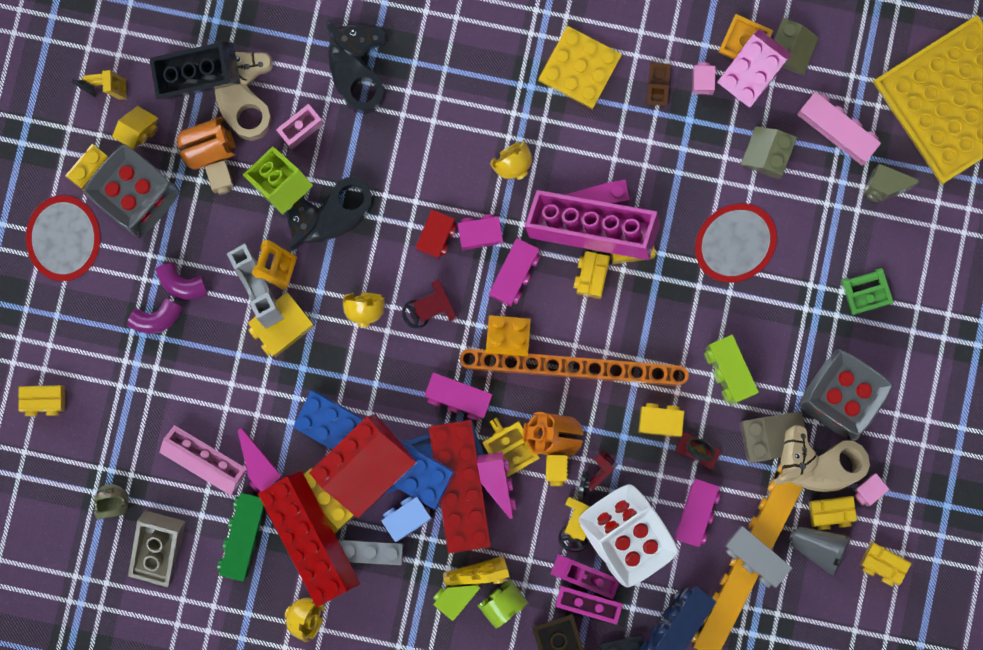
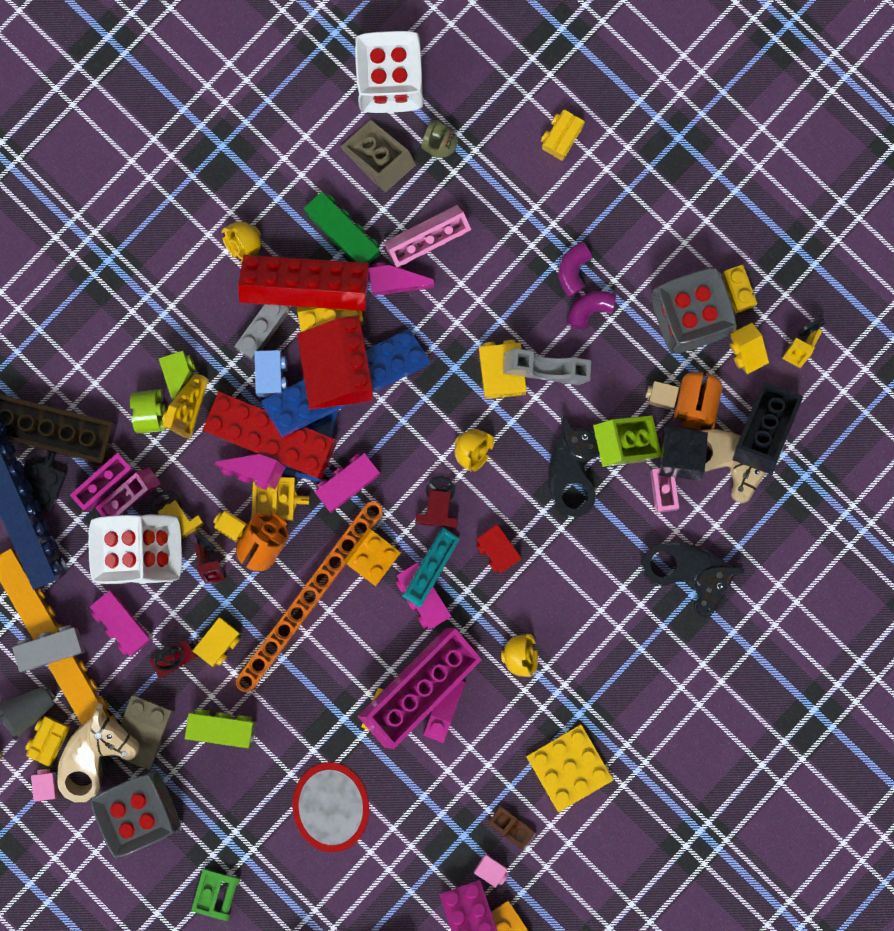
camera: 120 degrees right, 0 degrees up
flat silver sticker [26,195,100,281] -> none
light orange plate [252,240,297,290] -> none
dark pink brick [458,214,503,251] -> none
yellow brick [573,251,610,299] -> none
olive slope [741,126,797,180] -> none
none -> white piece [355,31,423,113]
none -> teal tile [402,527,460,608]
none -> black brick [659,427,708,481]

